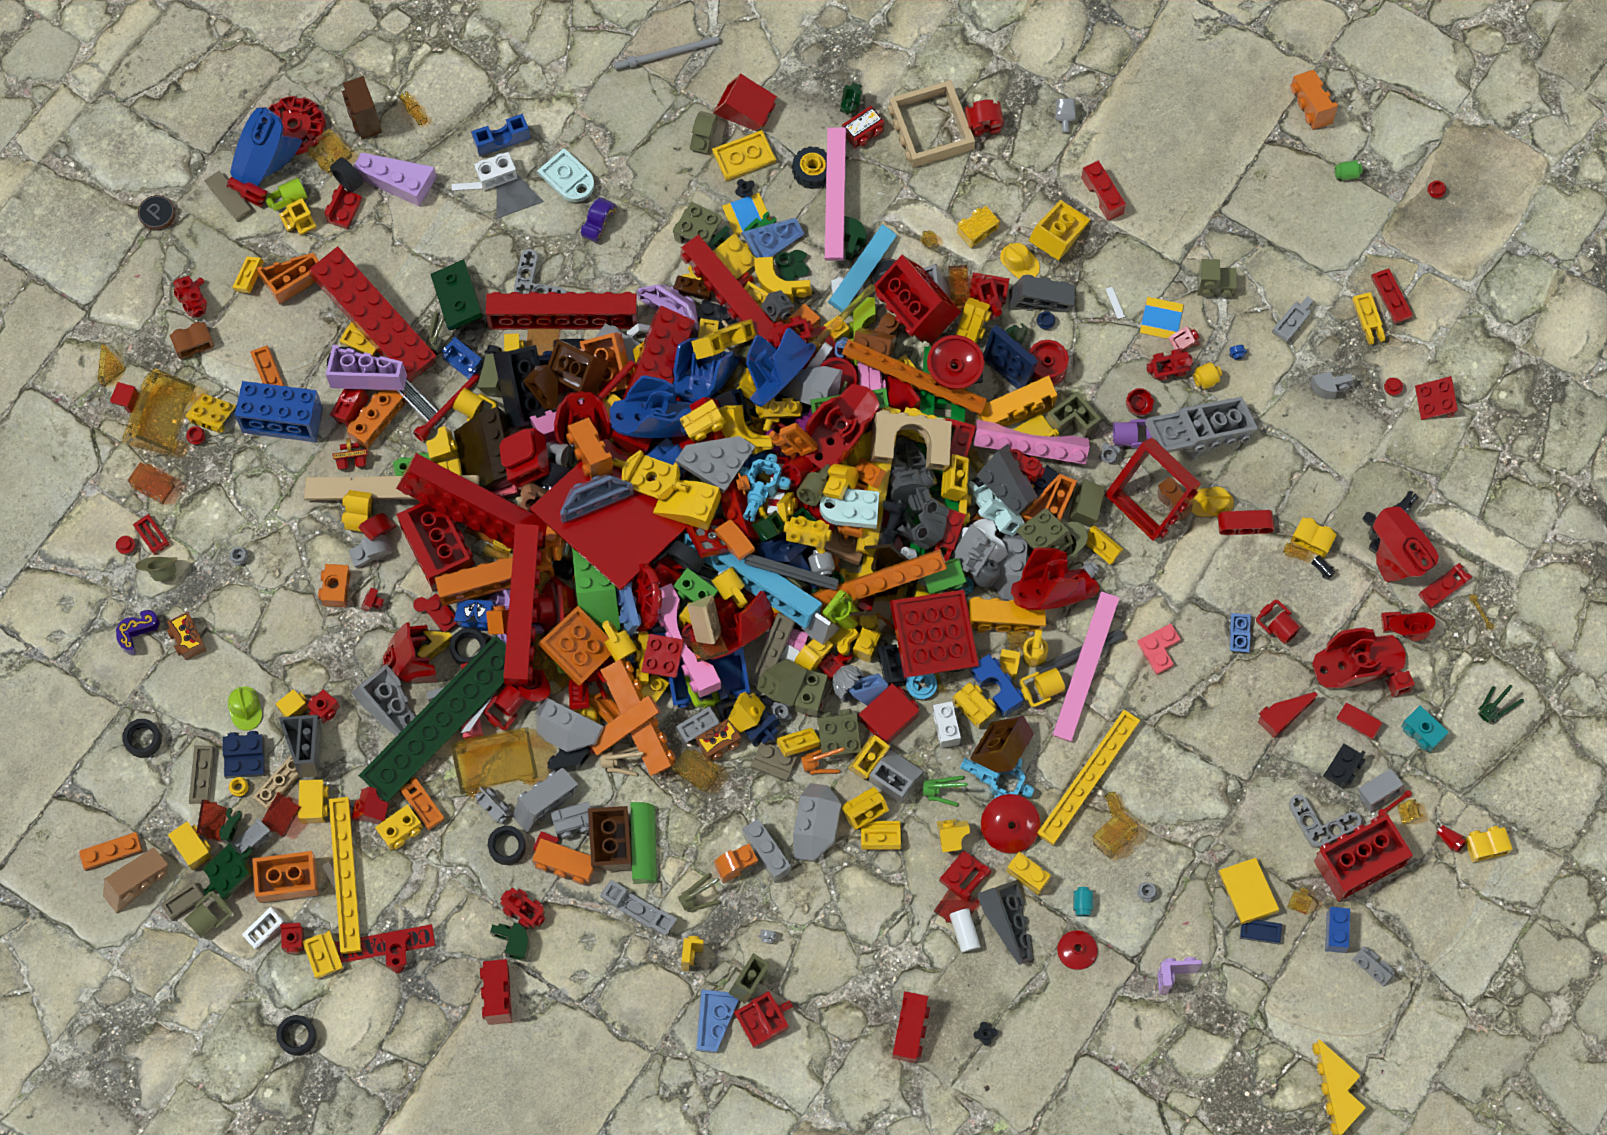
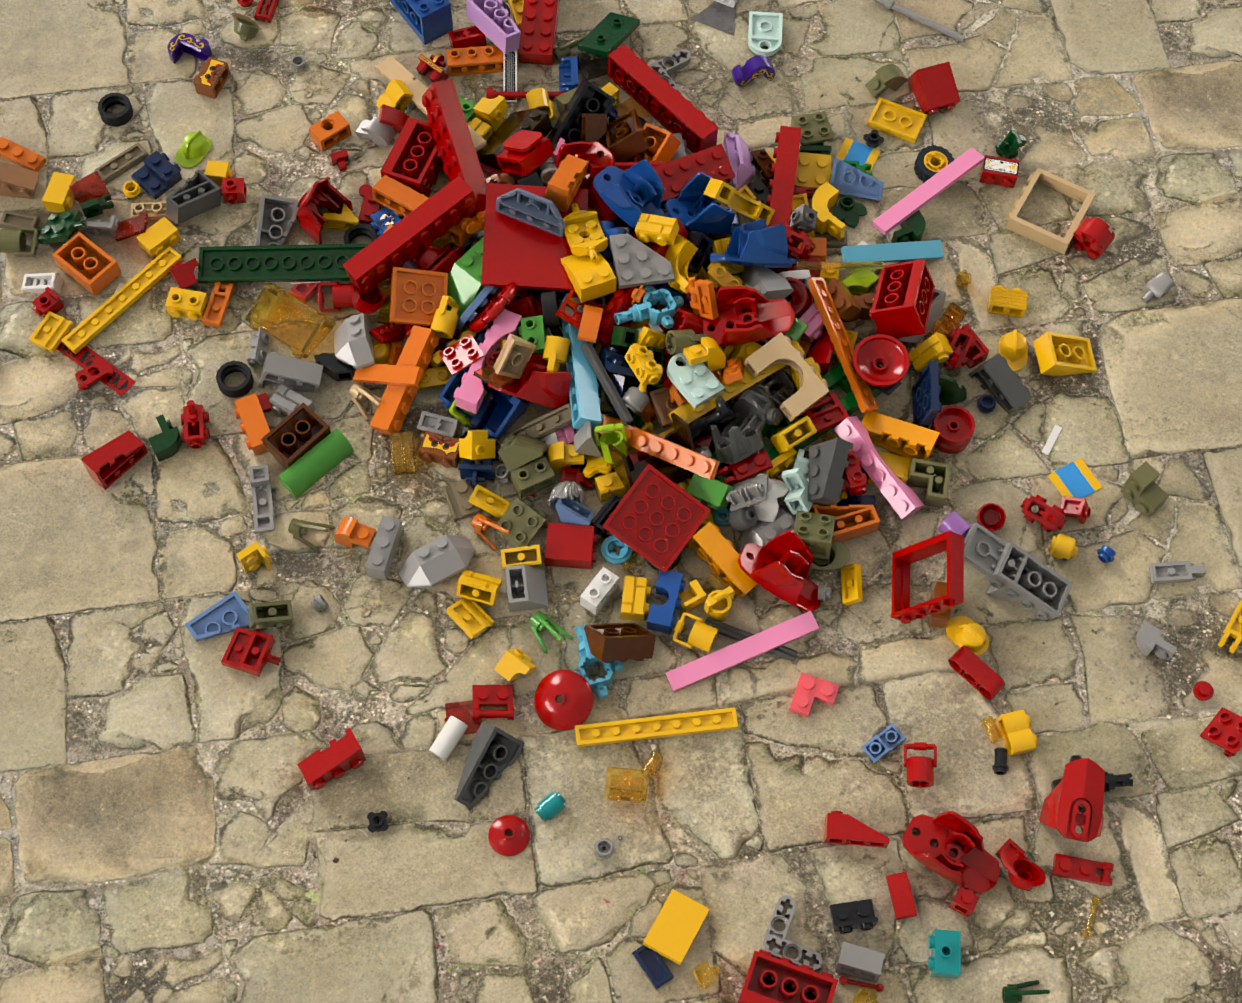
camera: 45 degrees right, 5 degrees down
yellow brick [1006,852,1051,895] -> none
olive brick [1069,479,1105,527] -> none
red arch [1081,160,1126,221] -> none
light grey plate [1100,443,1120,463] -> none
lavender bracket [1157,957,1202,995] -> none

